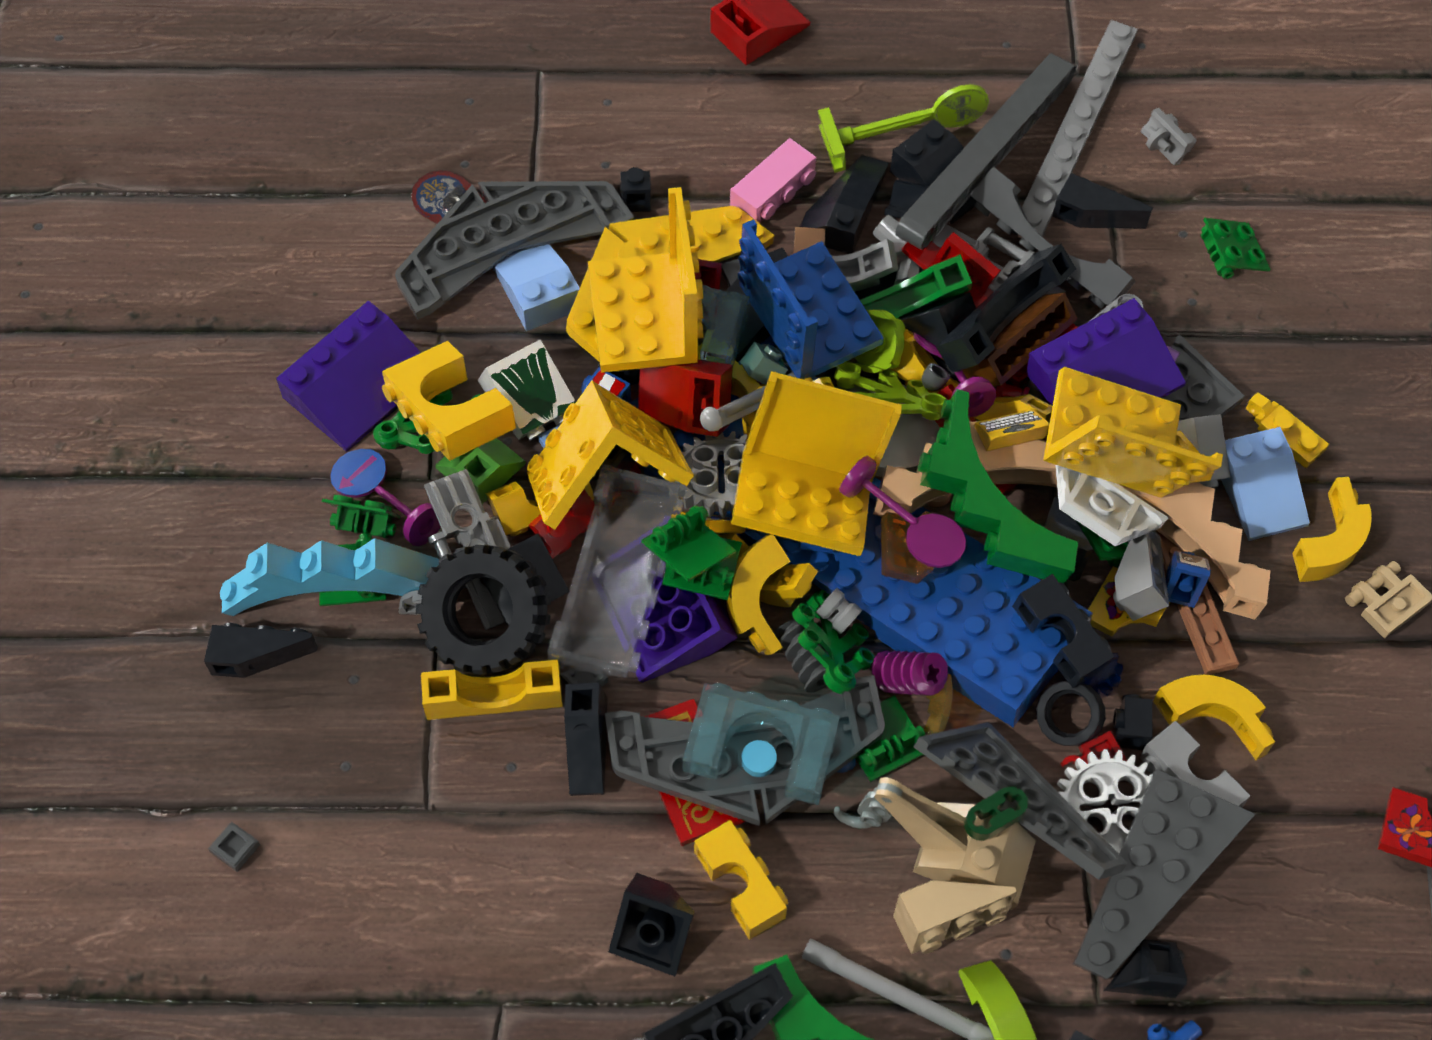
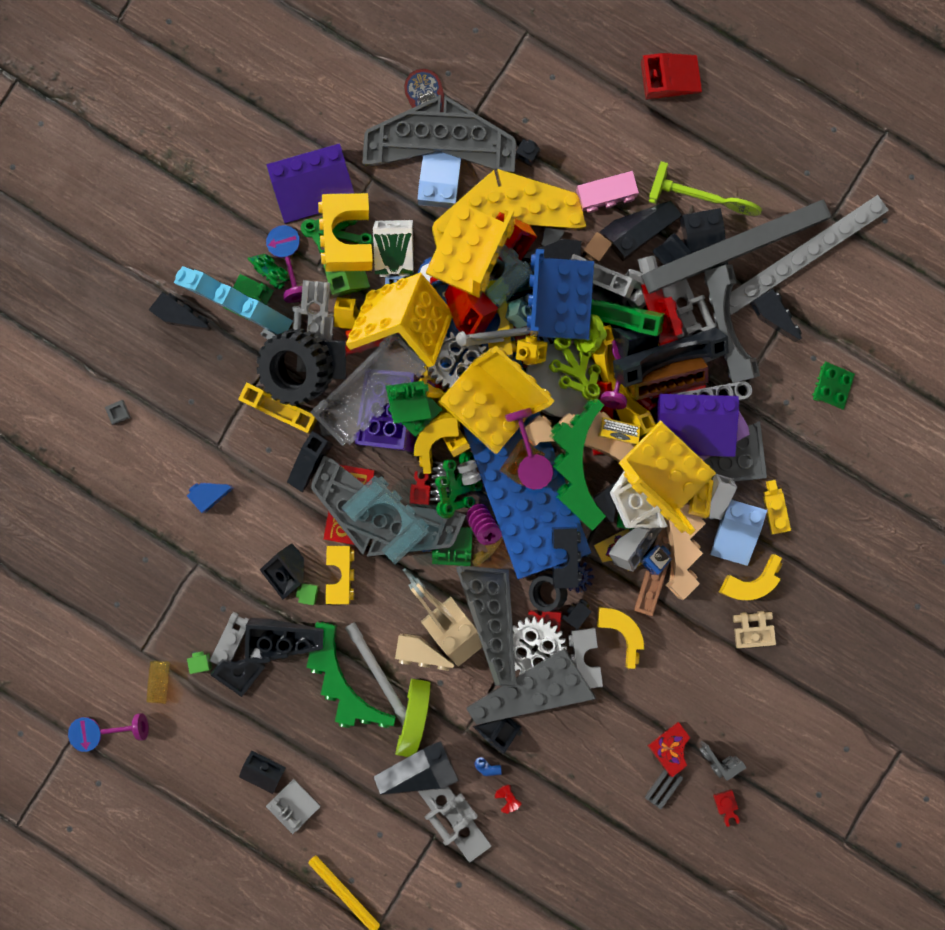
camera: 35 degrees right, 25 degrees up
medium azure tile [742,740,777,777] -> none
dark grey hinge [921,363,950,391] -> none
dark green beam [964,786,1028,841] -> none
light grey hips [1141,108,1196,165] -> none
none -> blue slope [187,483,234,513]
none -> bright green plate [296,583,319,605]
none -> red plate [410,471,430,505]

